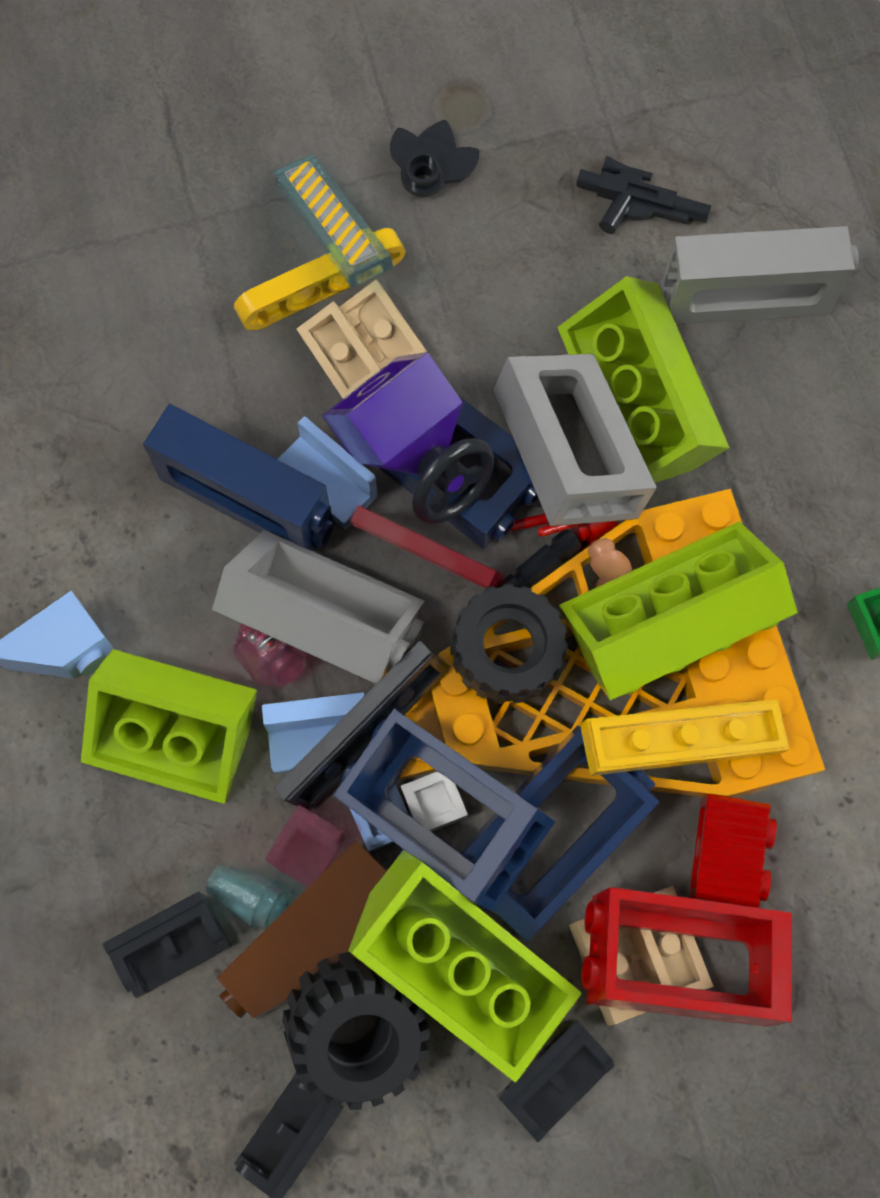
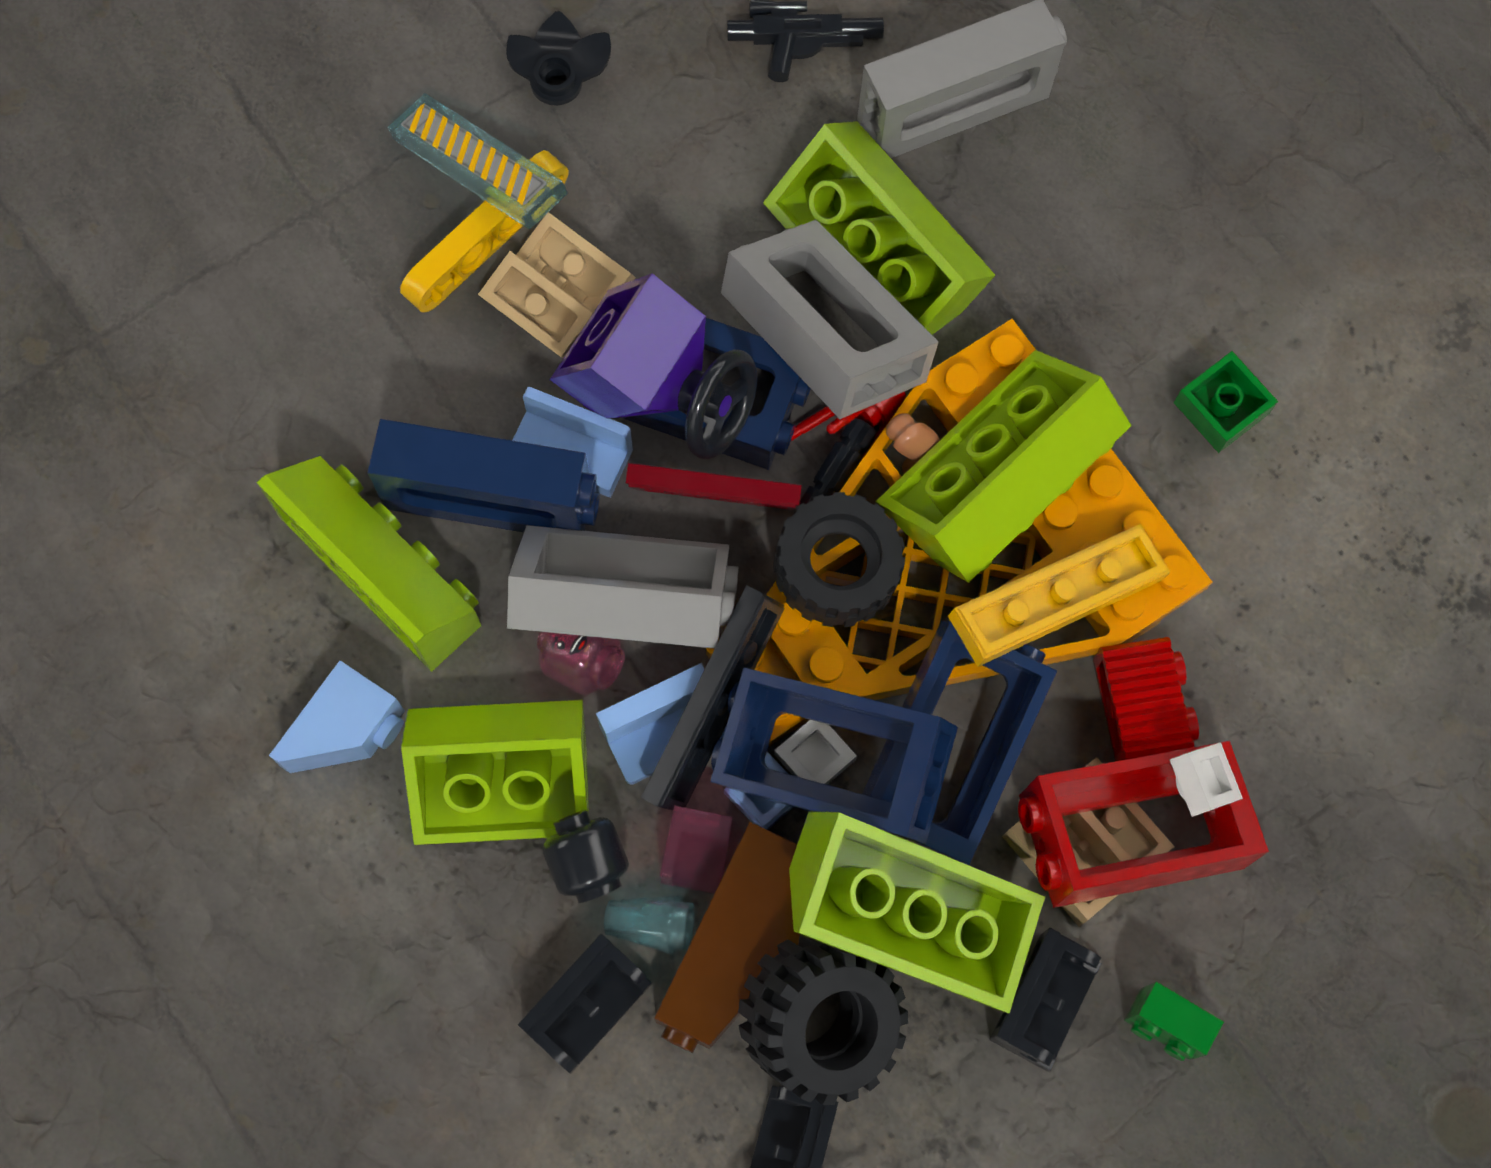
camera: 20 degrees left, 0 degrees up
none -> lime slope [256,456,481,672]
none -> black head [542,810,629,903]
none -> green piece [1124,981,1224,1061]
none -> white plate [1170,742,1243,817]

